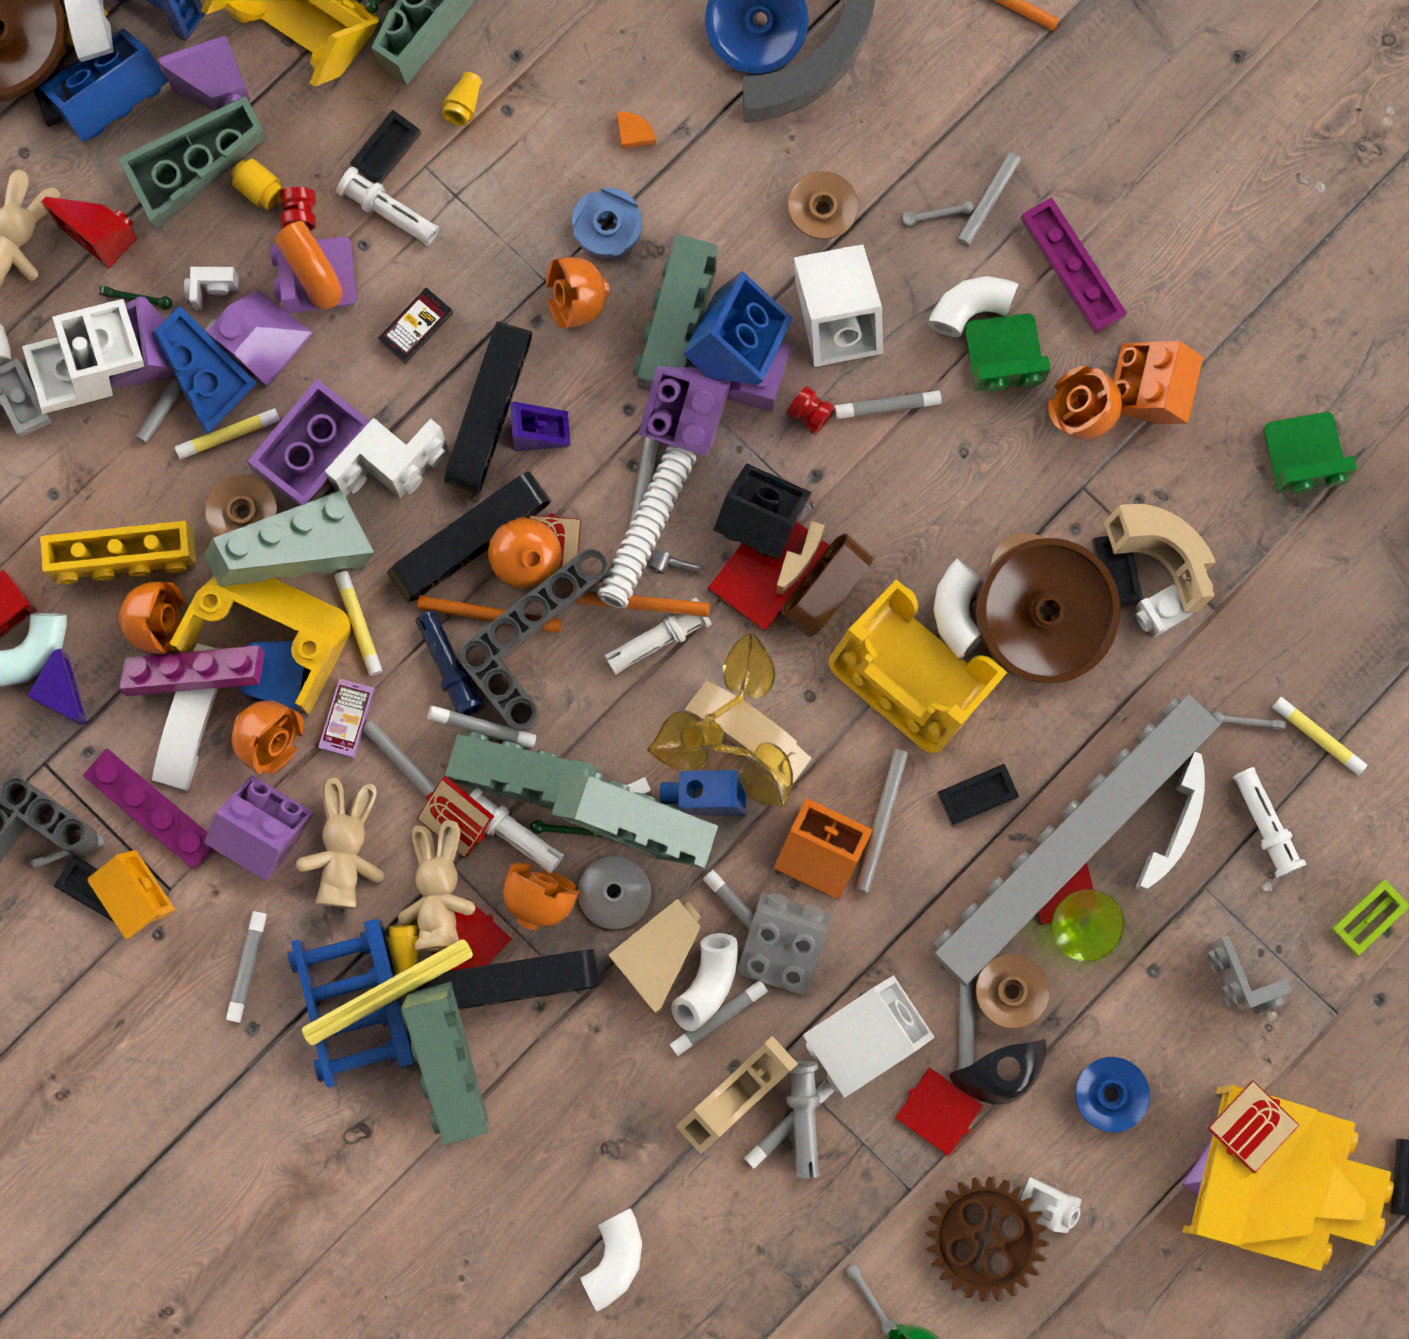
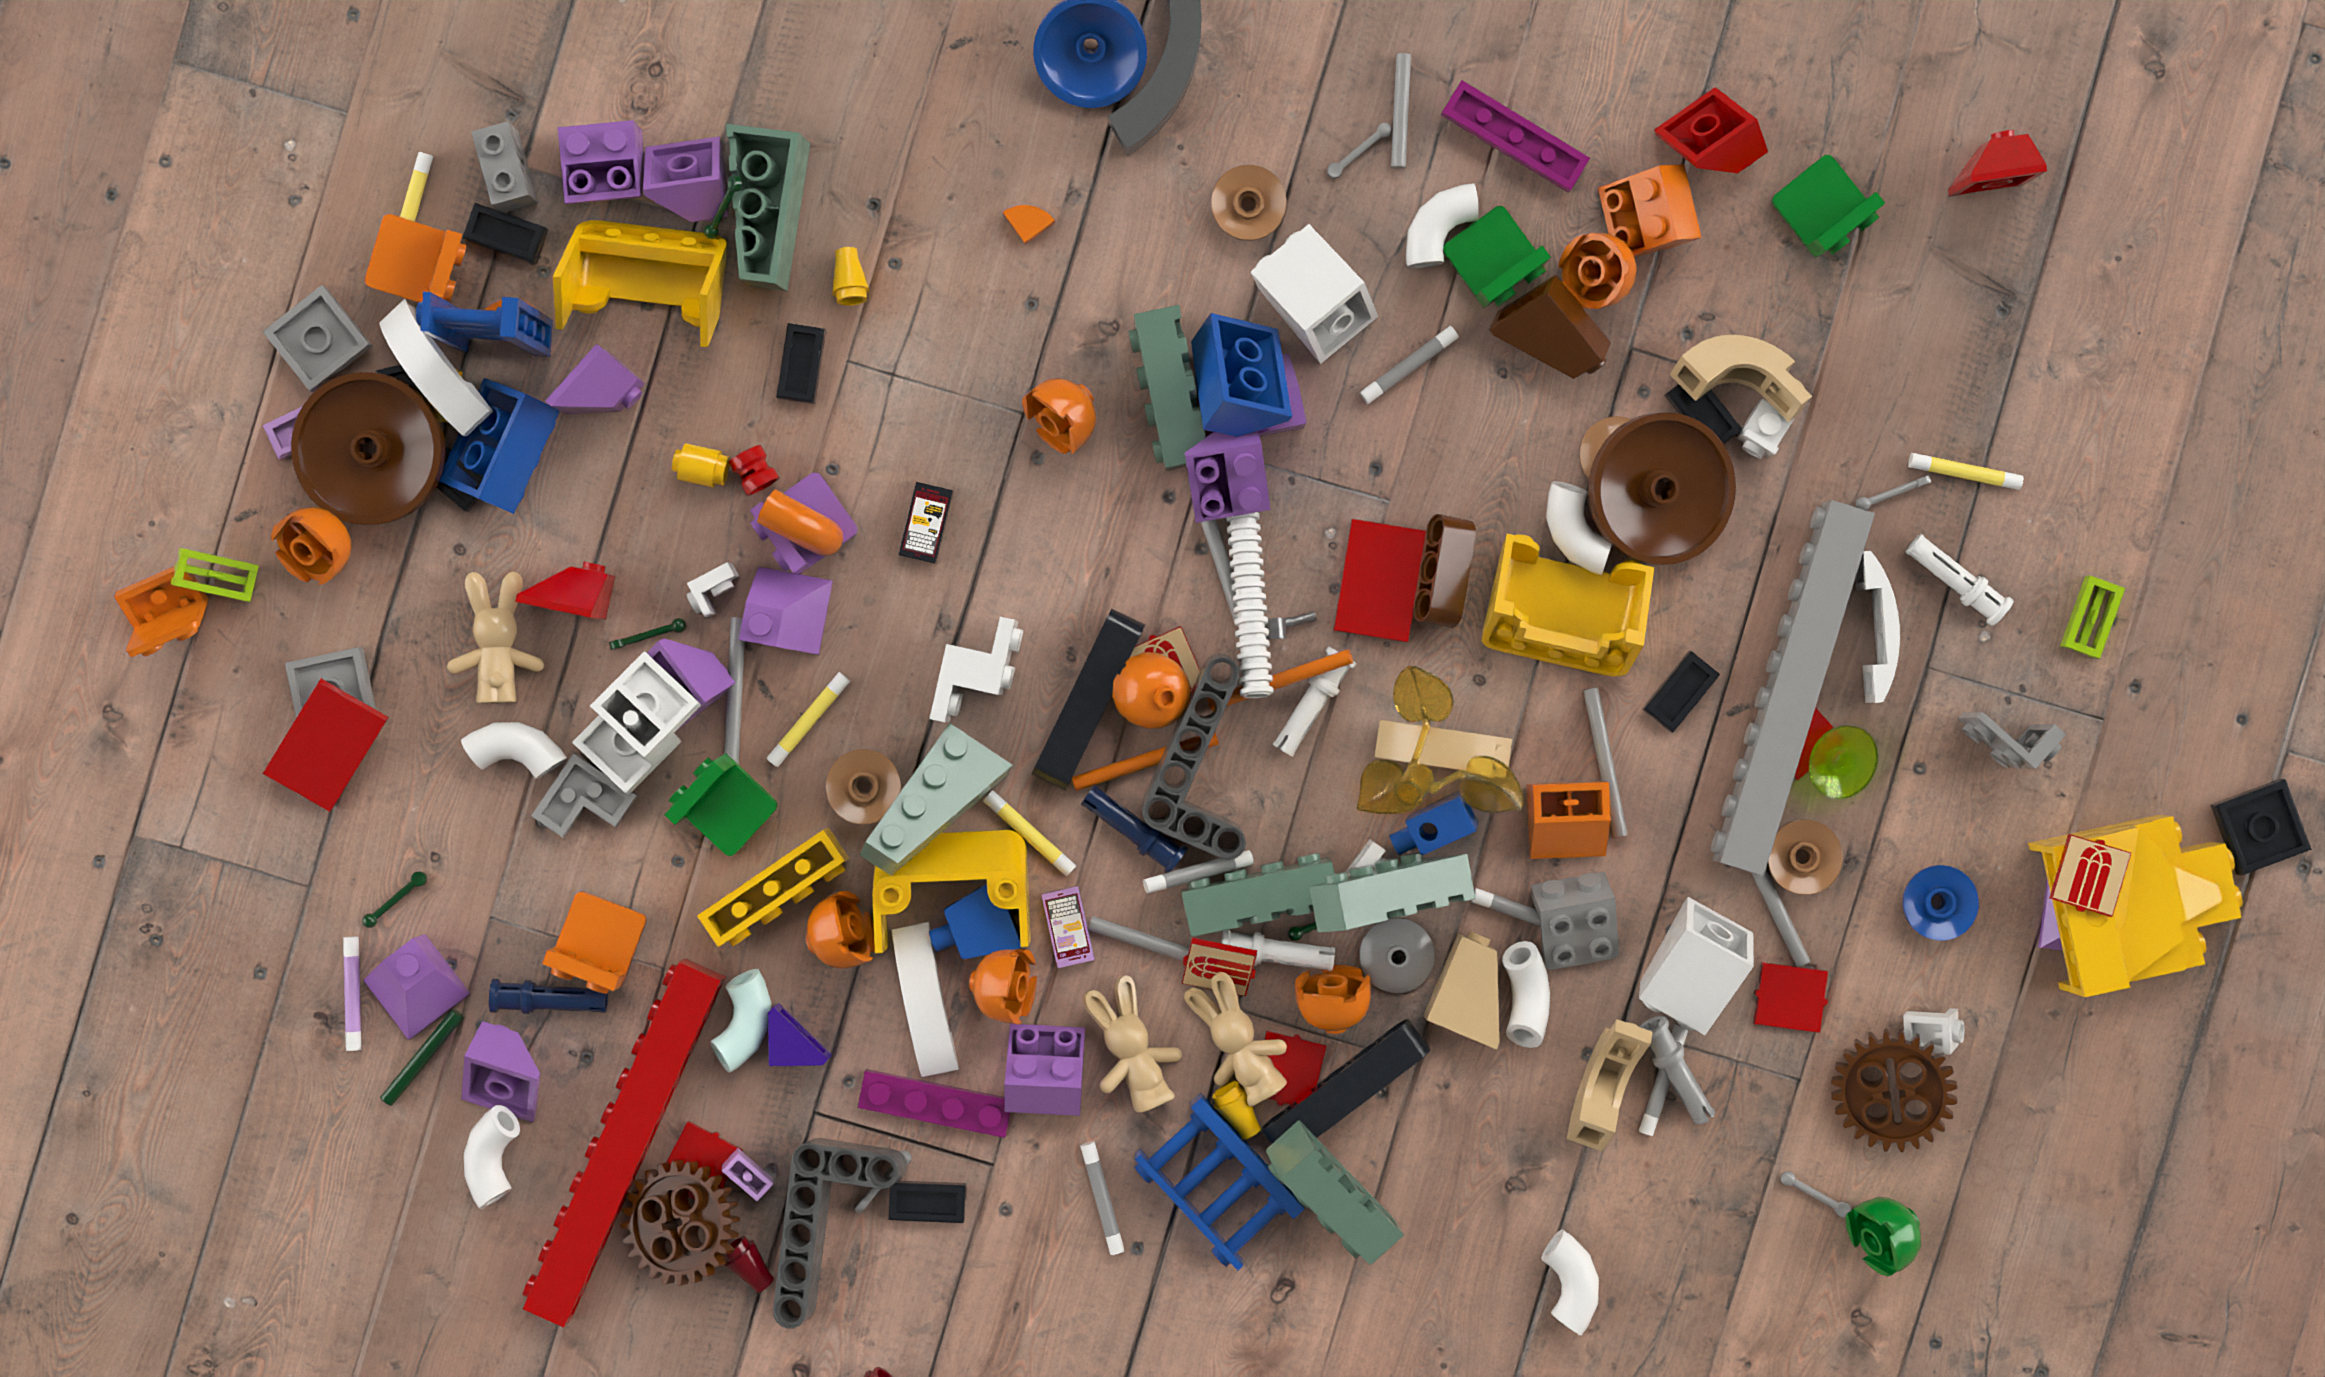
camera: 25 degrees left, 10 degrees up
light orange panel [88,850,176,939] -> none
sand green wedge [118,96,266,230] -> none
magenta plate [119,645,265,696] -> none
blue wing [152,306,257,434] -> none
medium lavender slope [247,379,370,505] -> none
light yellow axle [302,940,473,1045] -> none
white pin [336,167,439,246] -> none
black beam [444,321,532,493] -> none
dark purple slope [510,402,571,451] -> none
medium blue plate [572,188,642,260] -> none
light grey bar [669,980,768,1056] -> none
black slope [713,463,811,559] -> none
tan slope [776,521,825,595] -> none
red wheel [786,386,836,435] -> none
black piece [949,1039,1047,1105] -> none
none -> green bracket [664,753,778,856]
none -> reddish brown slope [1489,275,1611,379]
none -> red slope [1654,87,1768,174]

